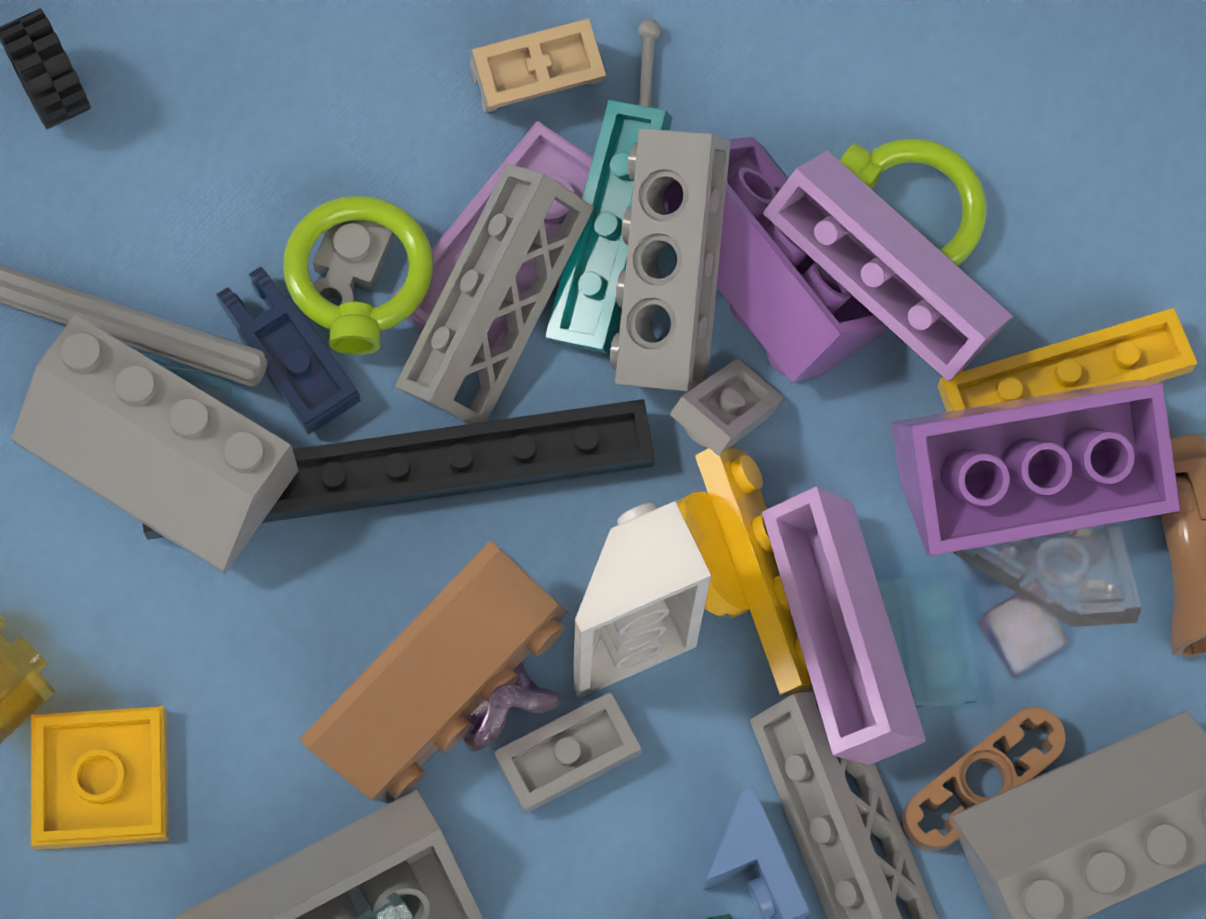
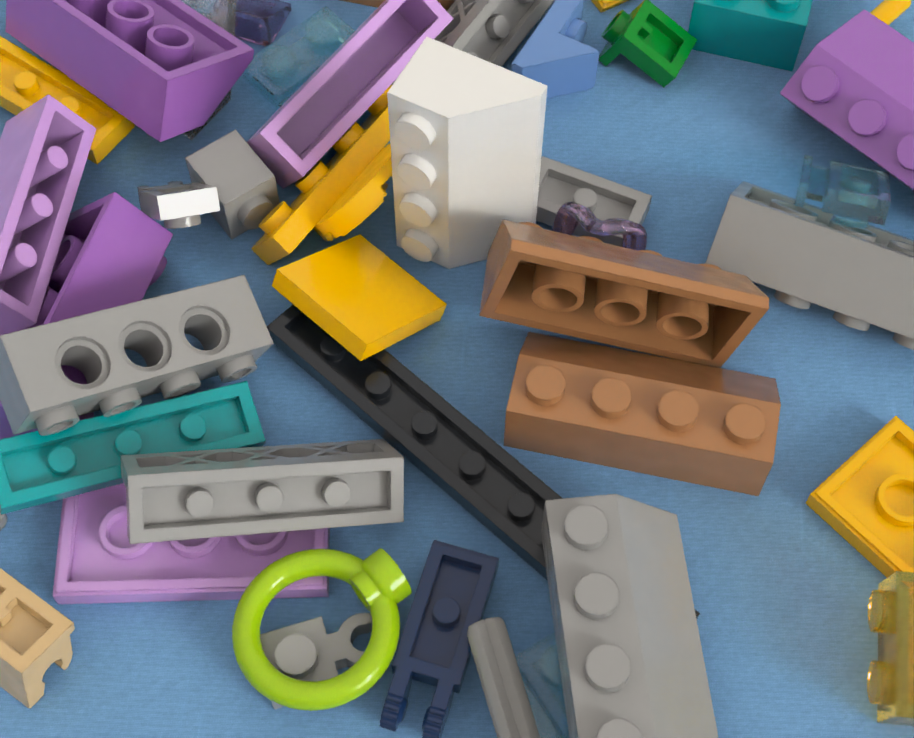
camera: 125 degrees left, 10 degrees down
light grey plate [670,358,785,456] -> none
none -> plate [137,181,220,229]
none -> light grey brick [185,129,280,240]
none -> yellow tile [272,234,447,361]
none -> medium nougat slope [504,332,781,496]

